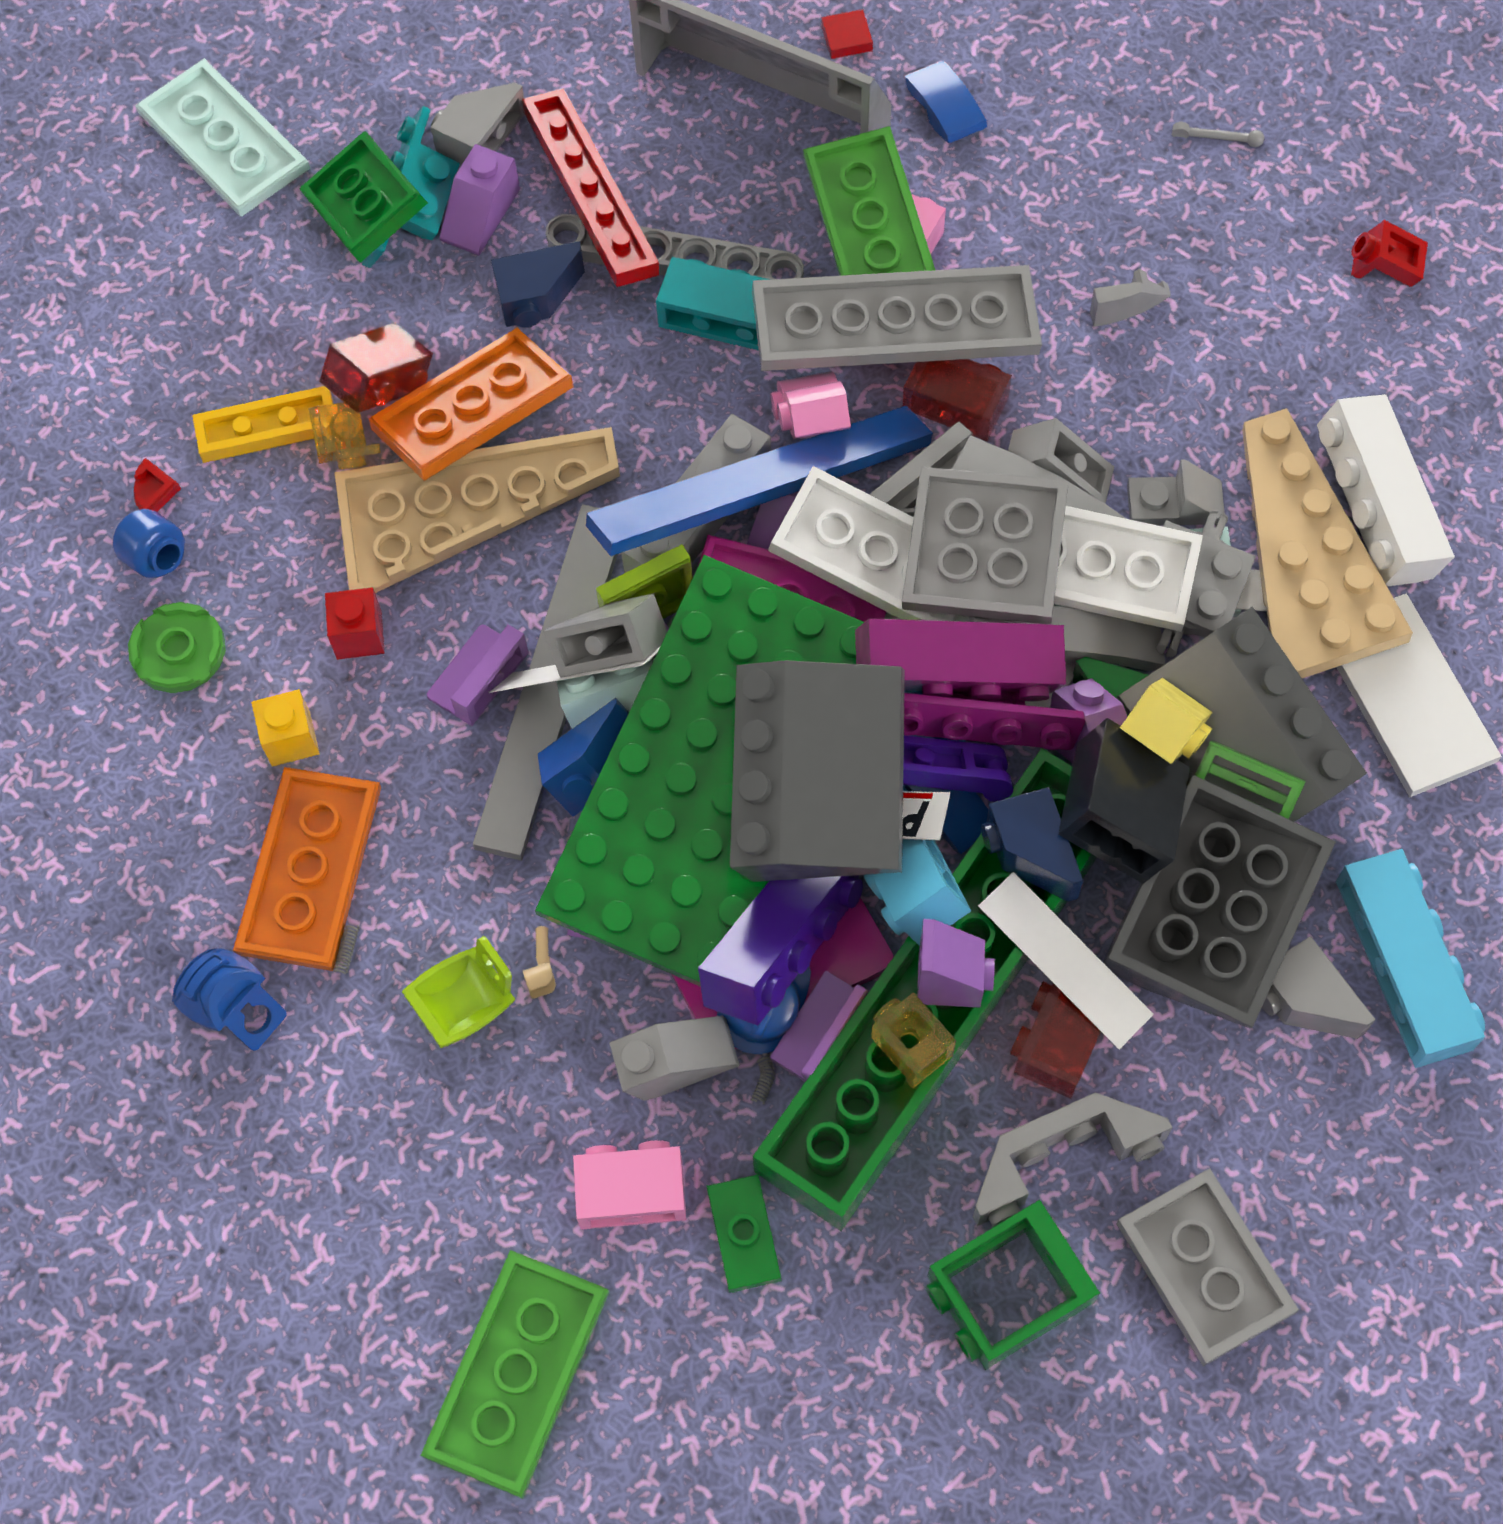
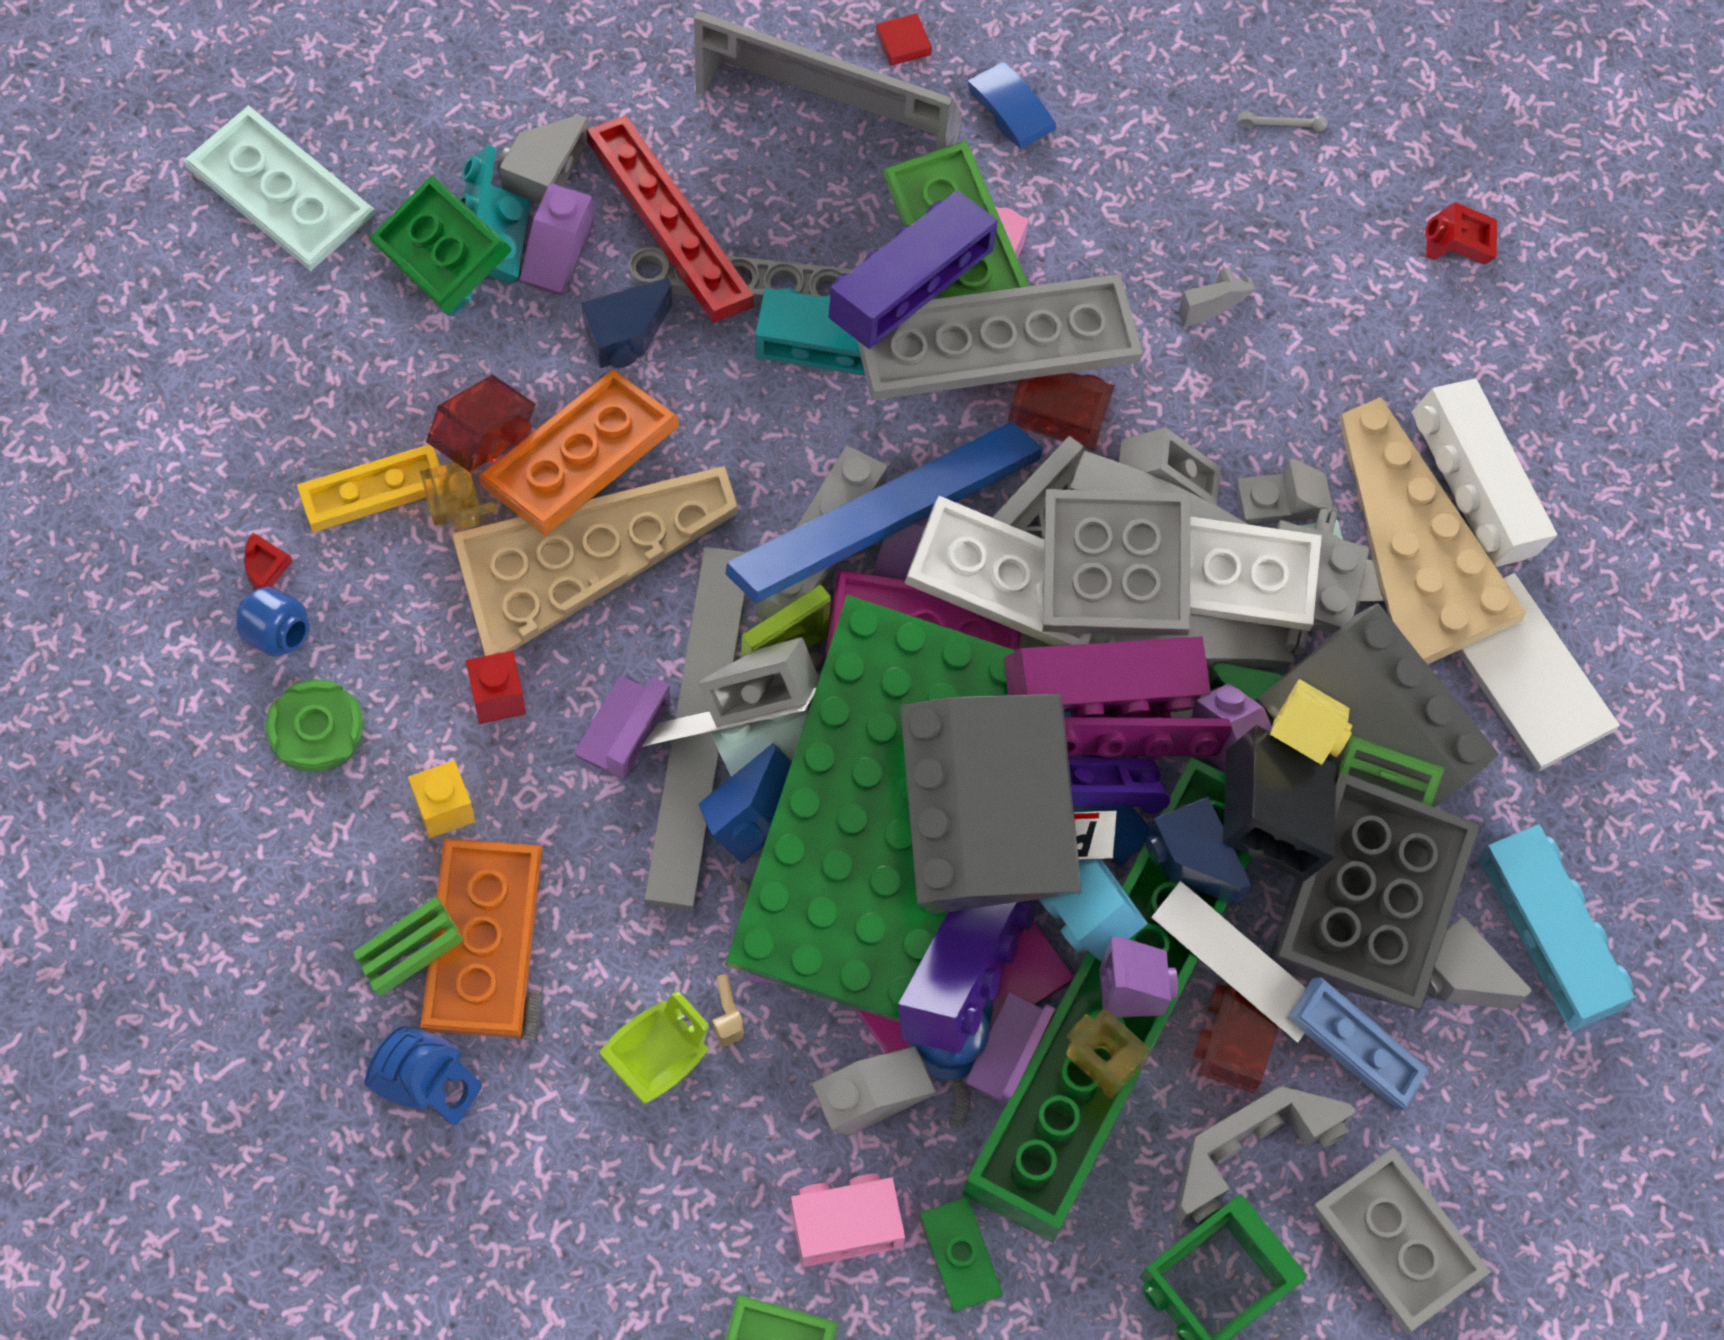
camera: 15 degrees left, 0 degrees up
bright pink brick [770,371,851,439] -> none
none -> bright green tile [353,897,464,996]
none -> dark purple brick [828,190,998,349]
none -> medium blue tile [1287,977,1429,1110]

